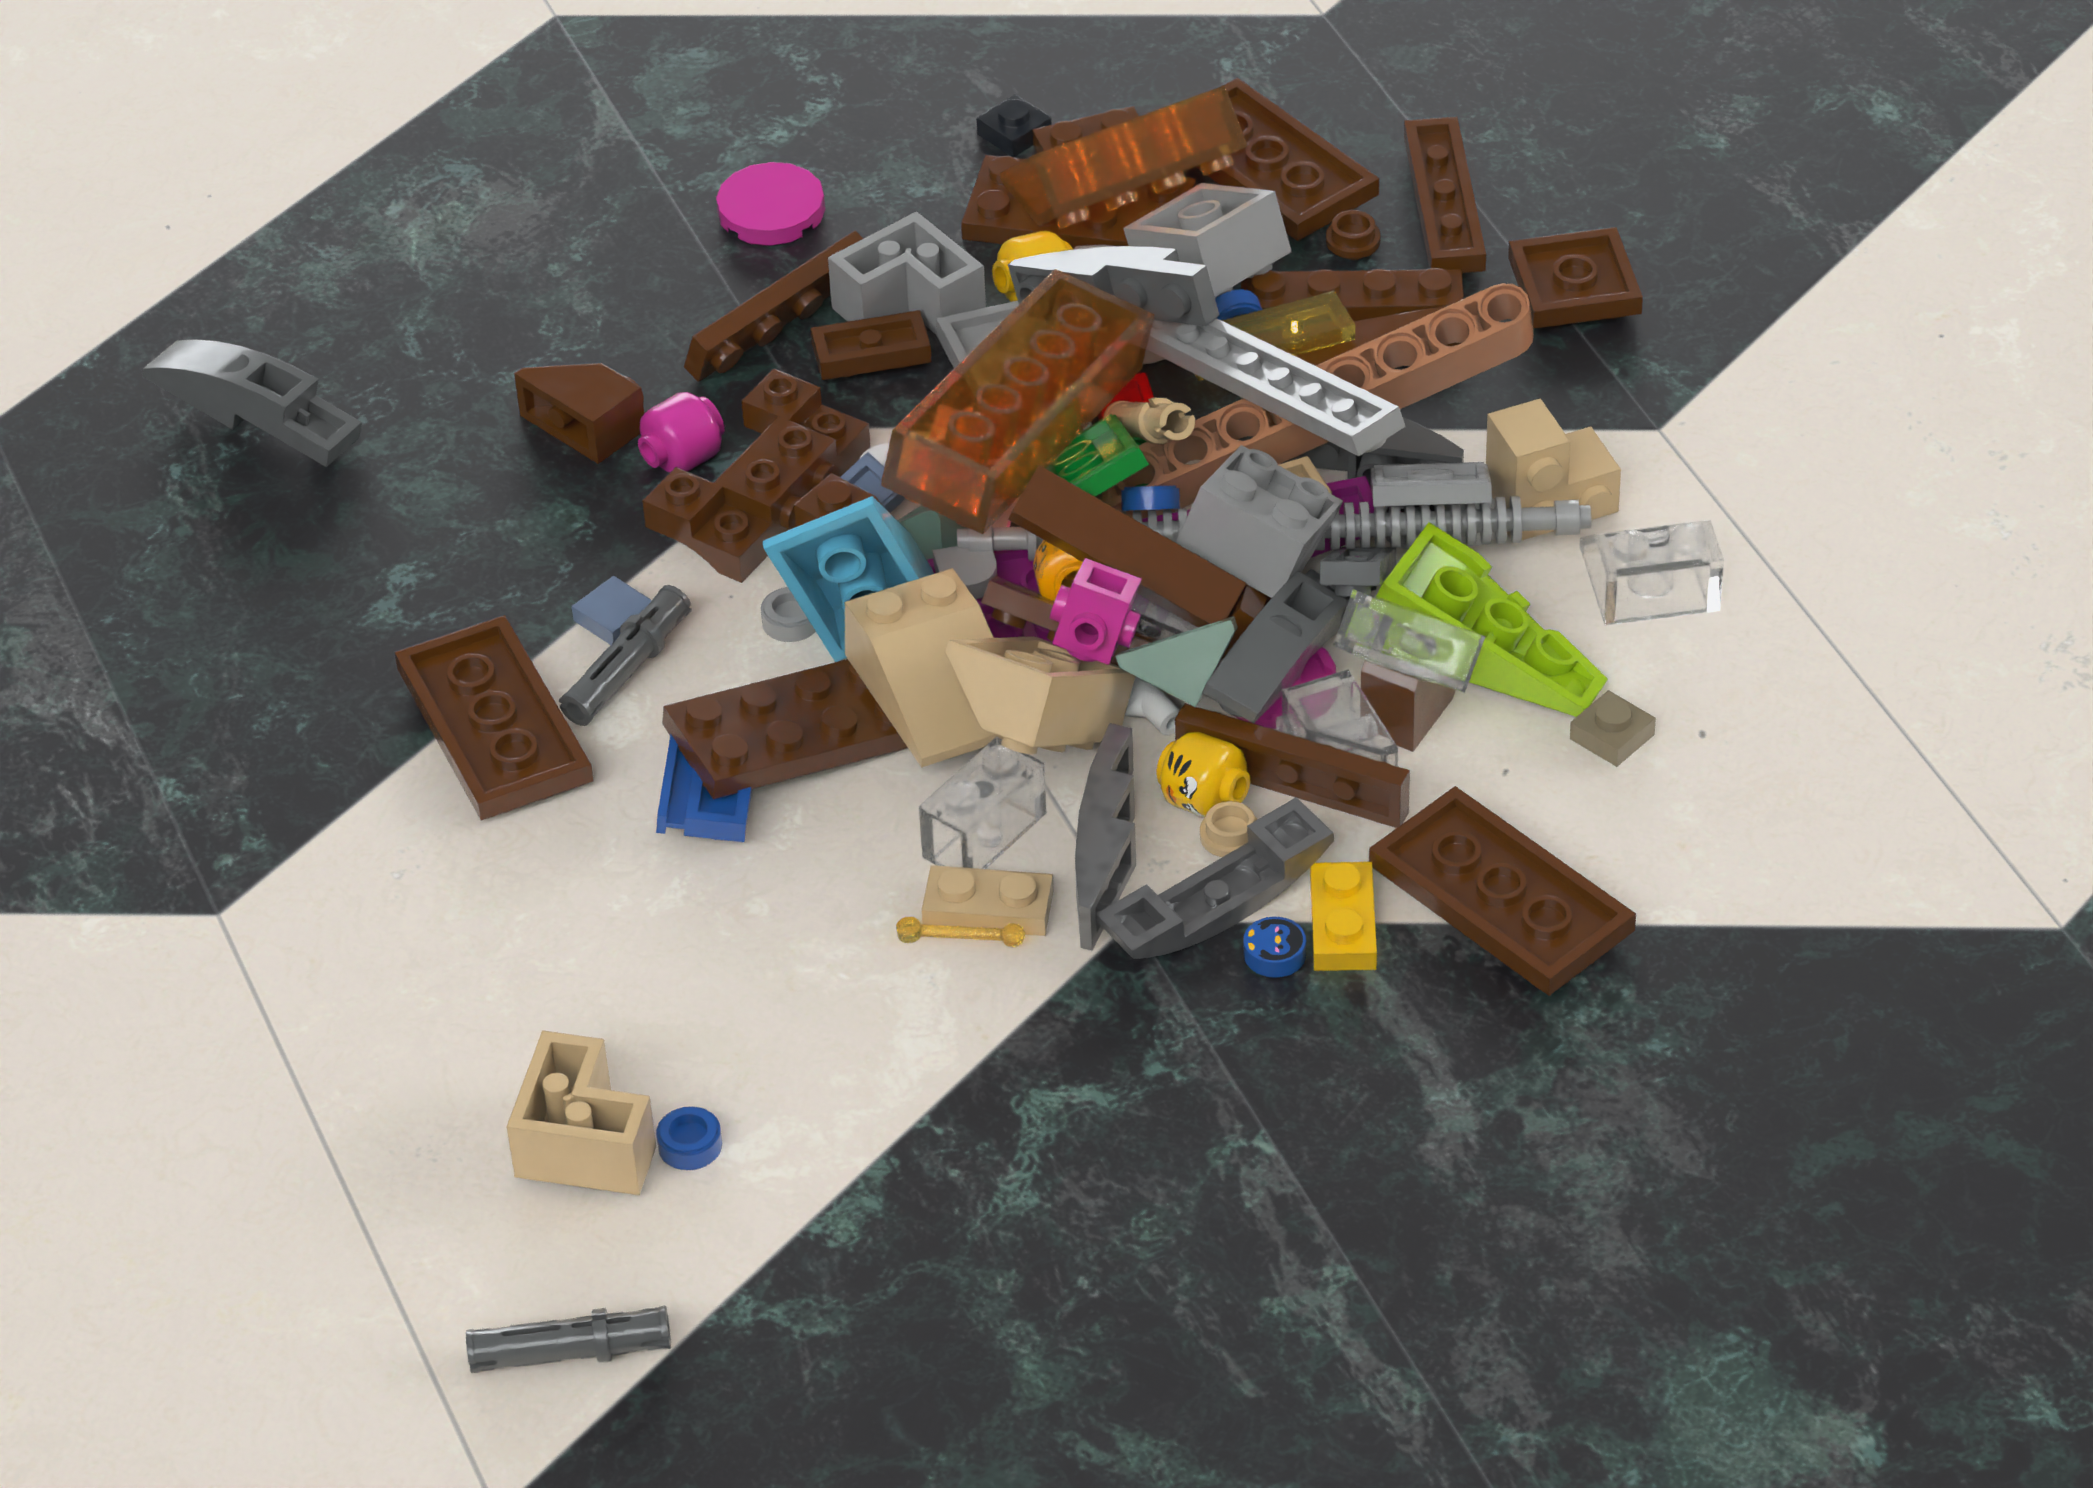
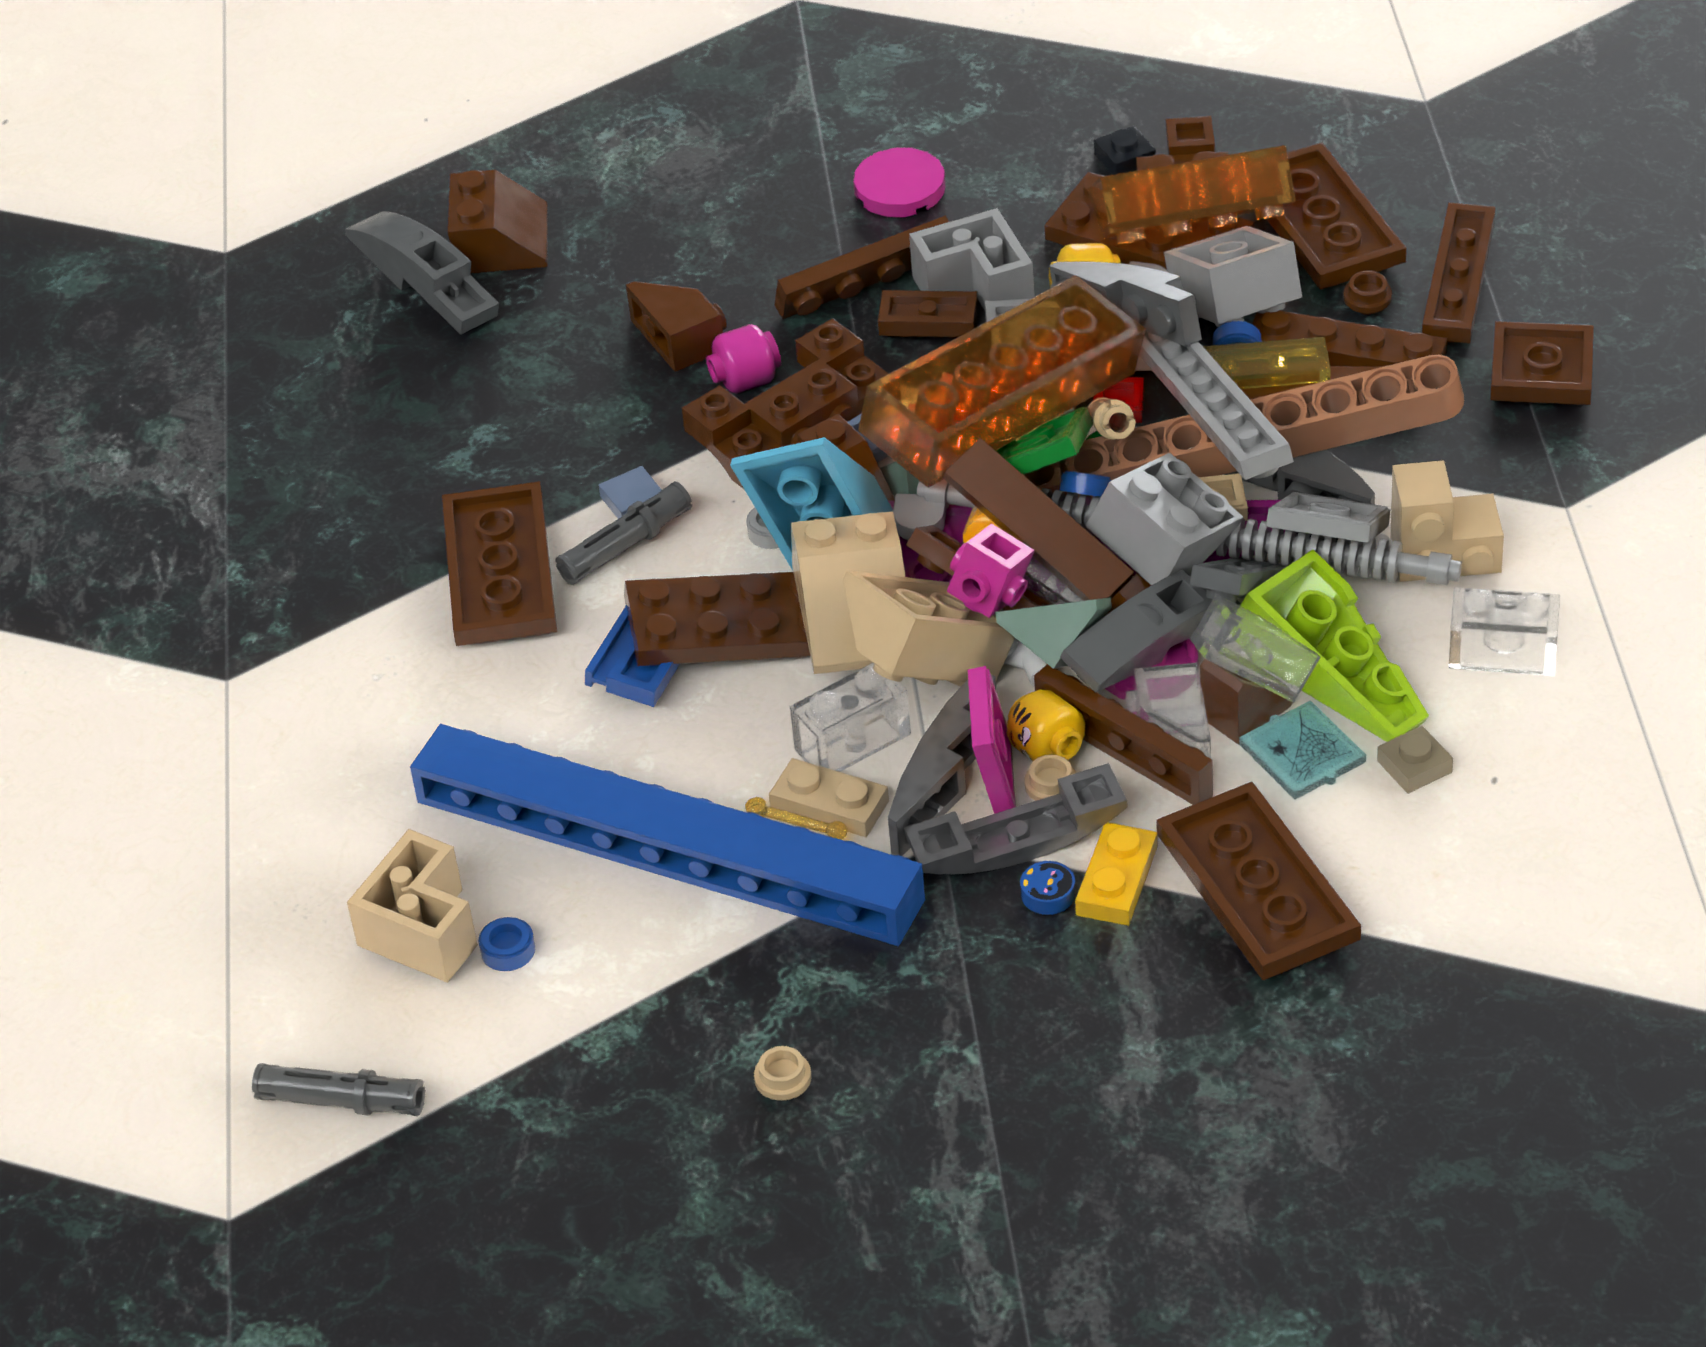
camera: 20 degrees right, 0 degrees up
none -> blue brick [410,723,925,947]
none -> reddish brown slope [448,170,548,273]
none -> tan plate [754,1046,811,1100]
none -> dark pink tile [967,666,1016,814]
none -> reddish brown plate [1166,116,1215,155]
none -> clear light blue piece [1239,701,1366,800]

